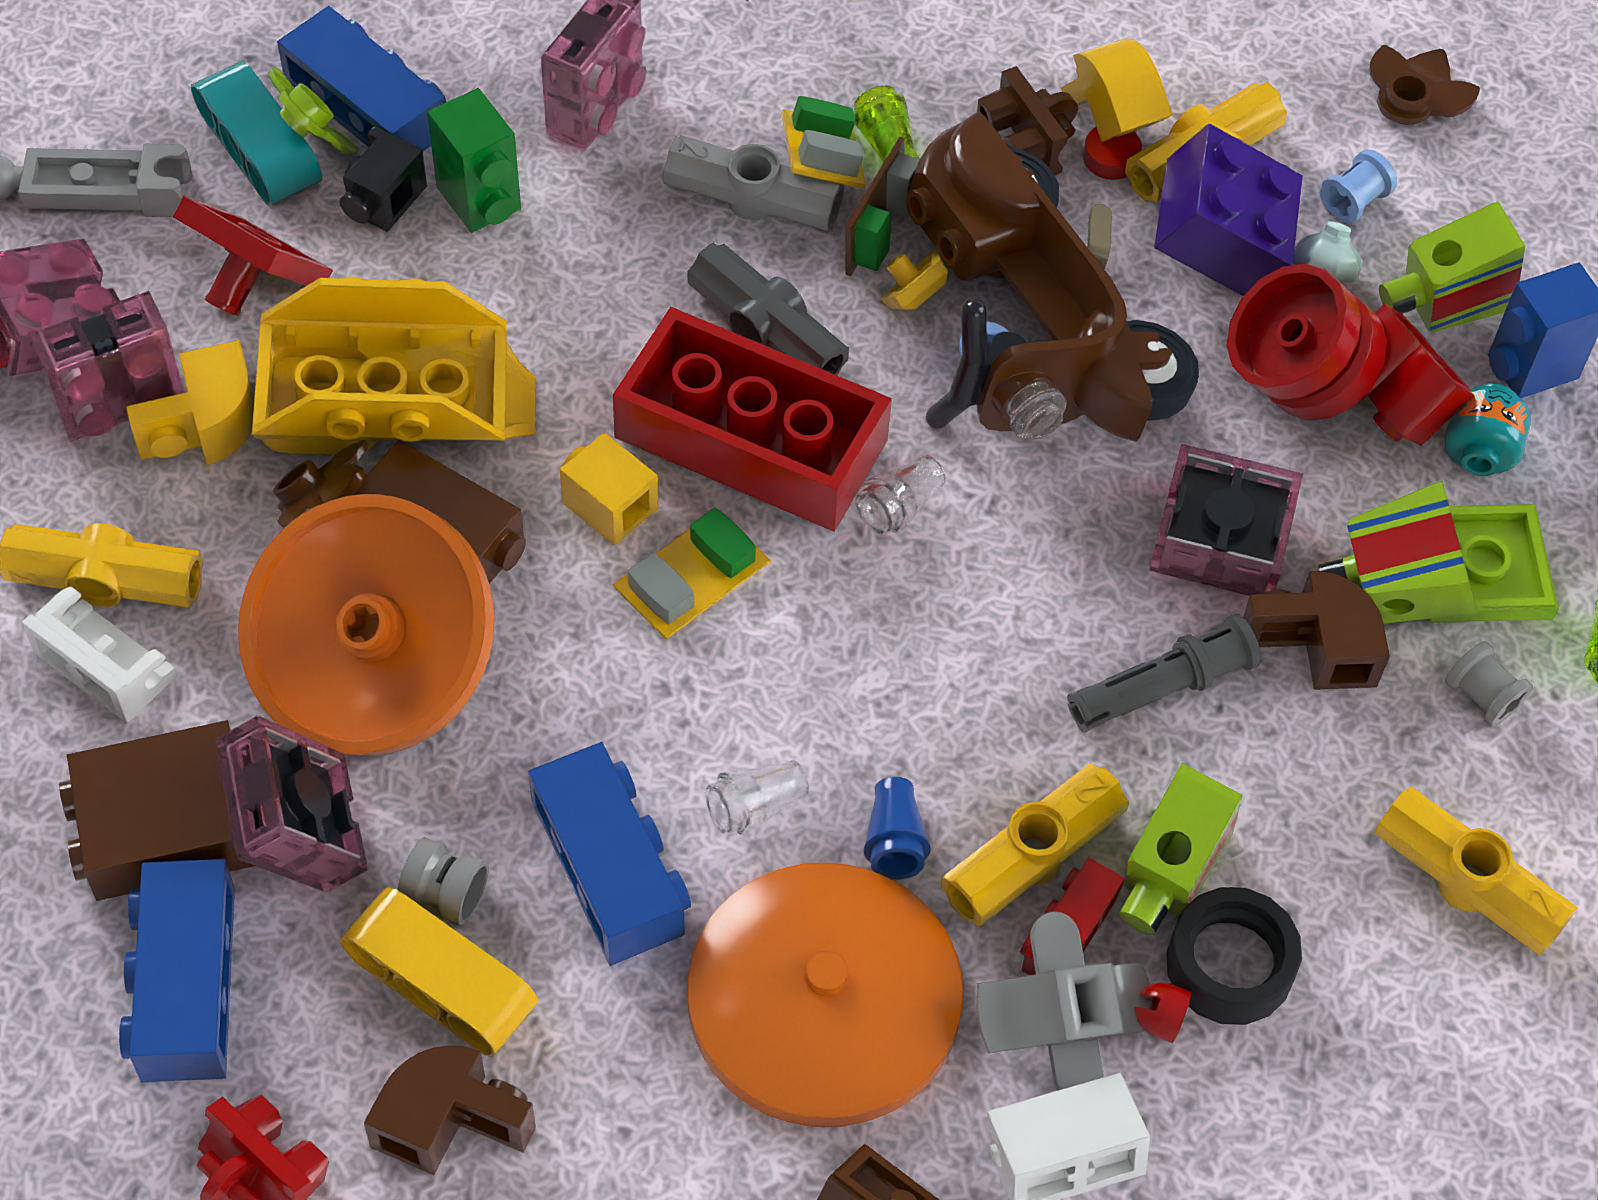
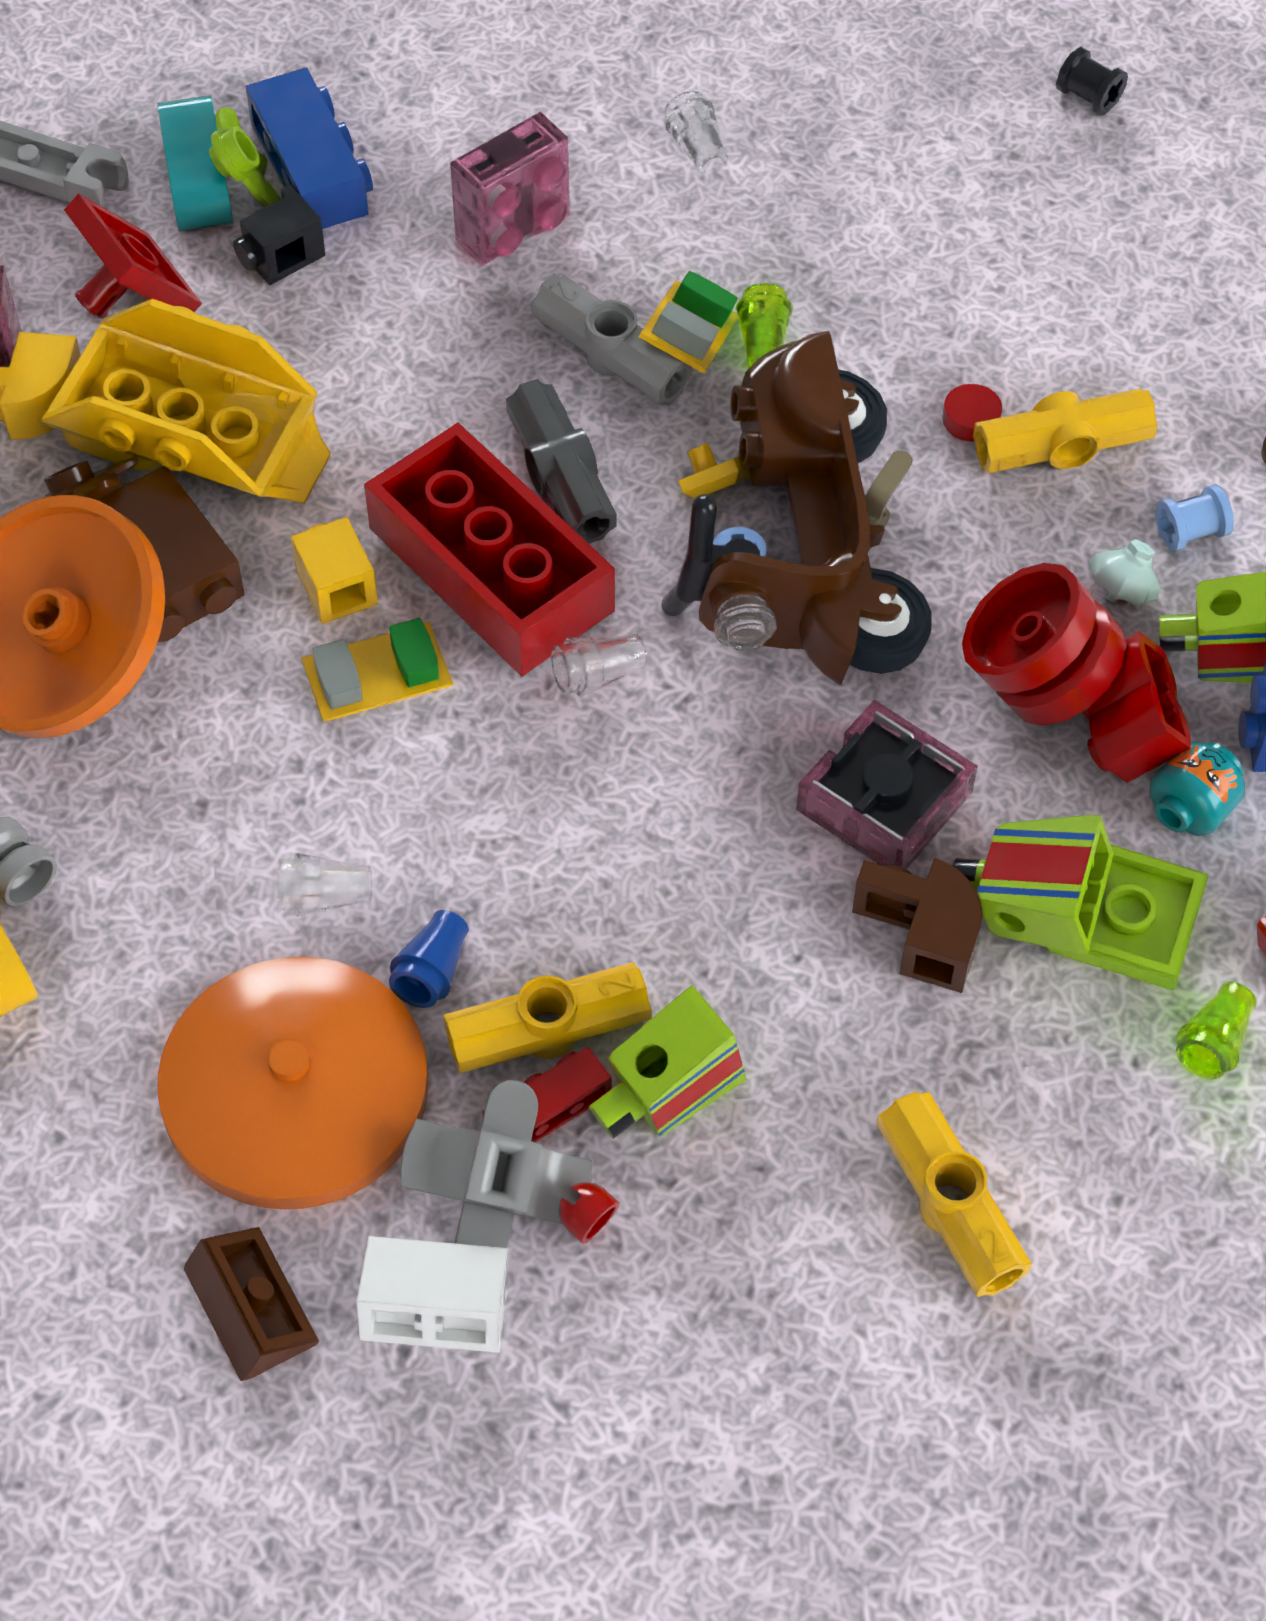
camera: 25 degrees right, 0 degrees up
green brick [427,88,521,233] -> none
blue brick [528,742,691,966] -> none
piece [845,136,920,276] -> none
reddish brown hips [977,66,1078,175] -> none
yellow brick [1061,38,1173,142] -> none
dark grey pin [1067,614,1261,732] -> none
dark purple brick [1154,123,1303,296] -> none
black tyre [1166,887,1302,1025] -> none
light grey bush [1445,641,1533,727] -> none

